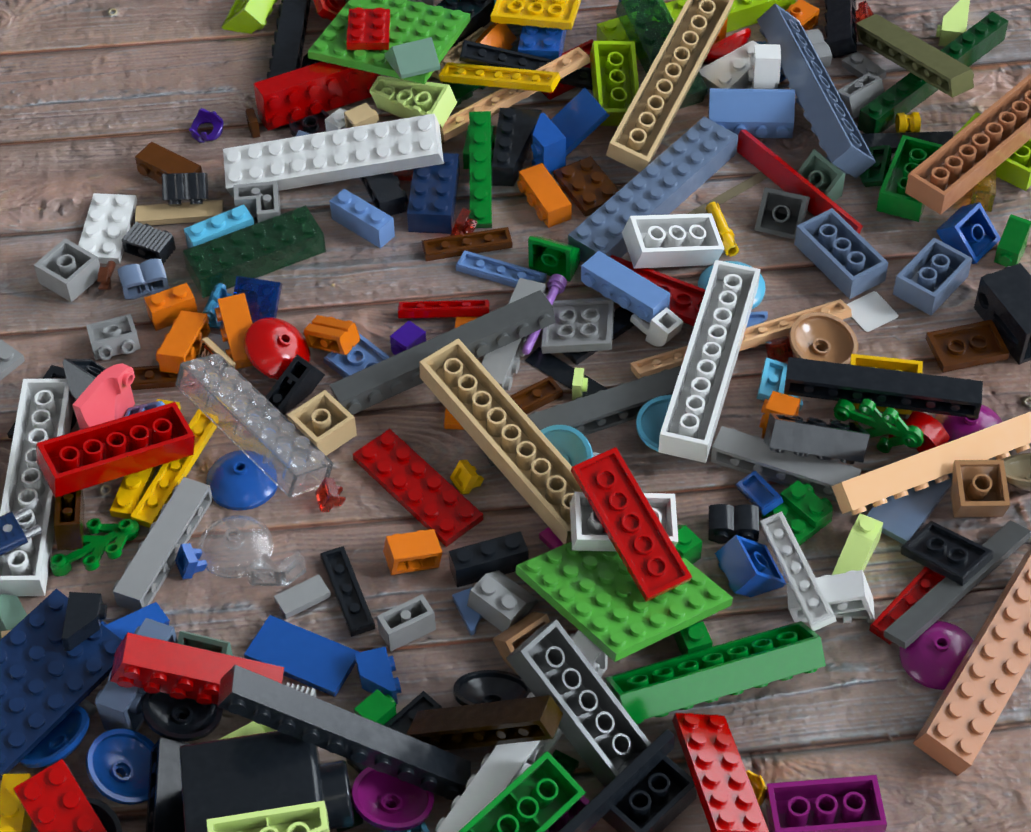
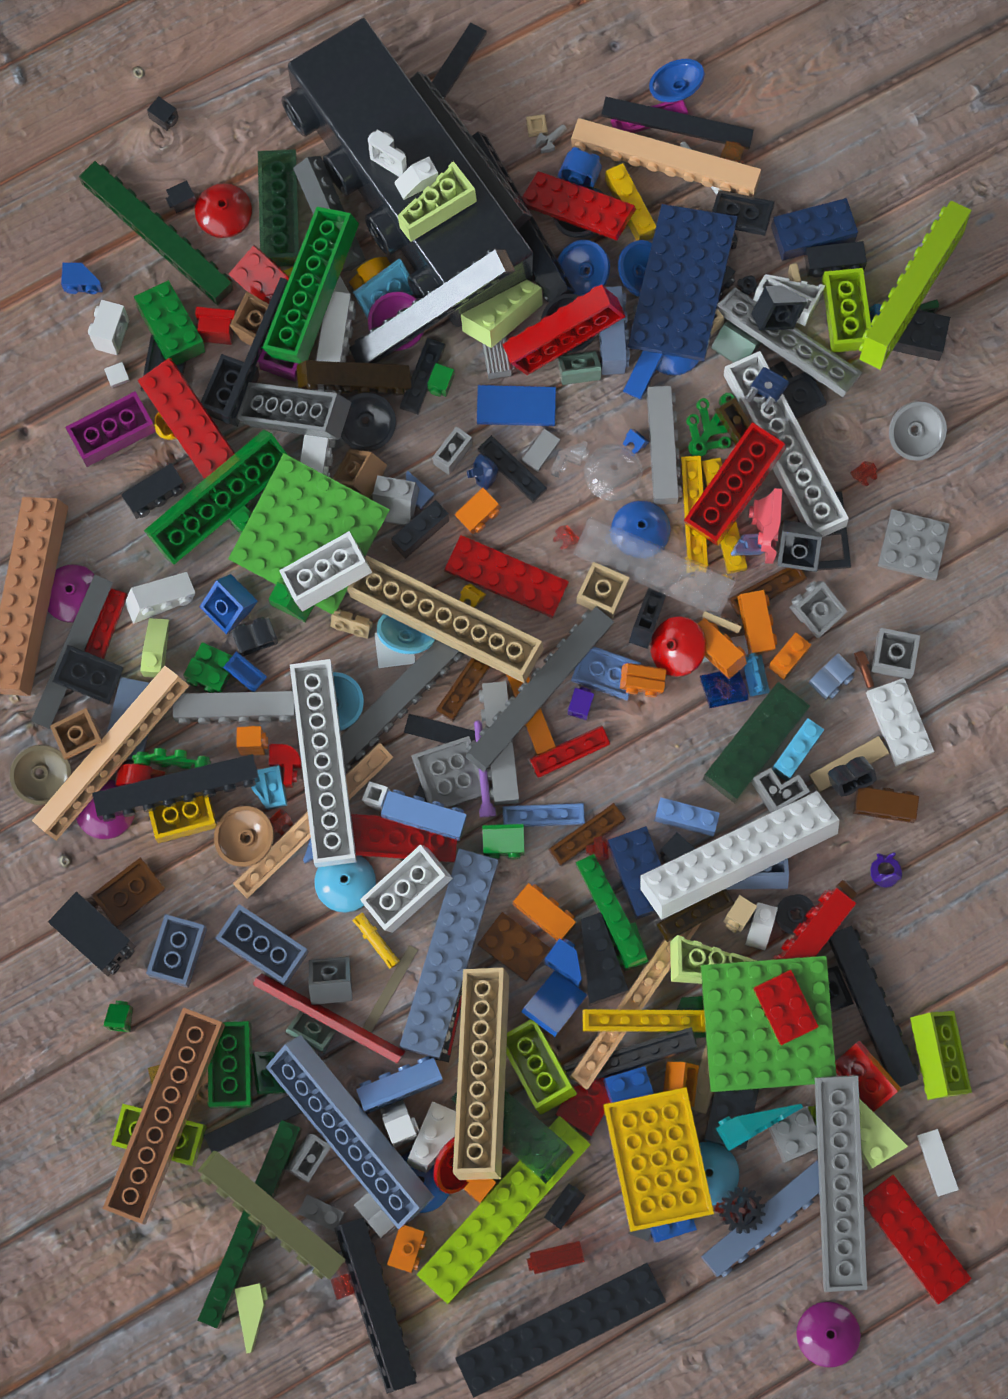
camera: 155 degrees right, 25 degrees up
black slope [62,592,107,651] -> none
black brick [121,222,176,265] -> none
blue slope [355,647,401,704] -> none
sand green slope [385,37,440,79] -> none
red plate [571,447,692,602] -> none
yellowish green plate [572,367,588,400] -> none
white tile [759,512,837,631] -> none
black wedge [764,413,870,464] -> none
white sticker [847,291,899,332] -> none
yellow wheel [895,112,921,133] -> none
blue slope [936,202,1001,264] -> none
none -> black brick [121,463,186,519]
none -> red brick [268,744,302,788]
none -> dark blue piece [467,454,498,491]

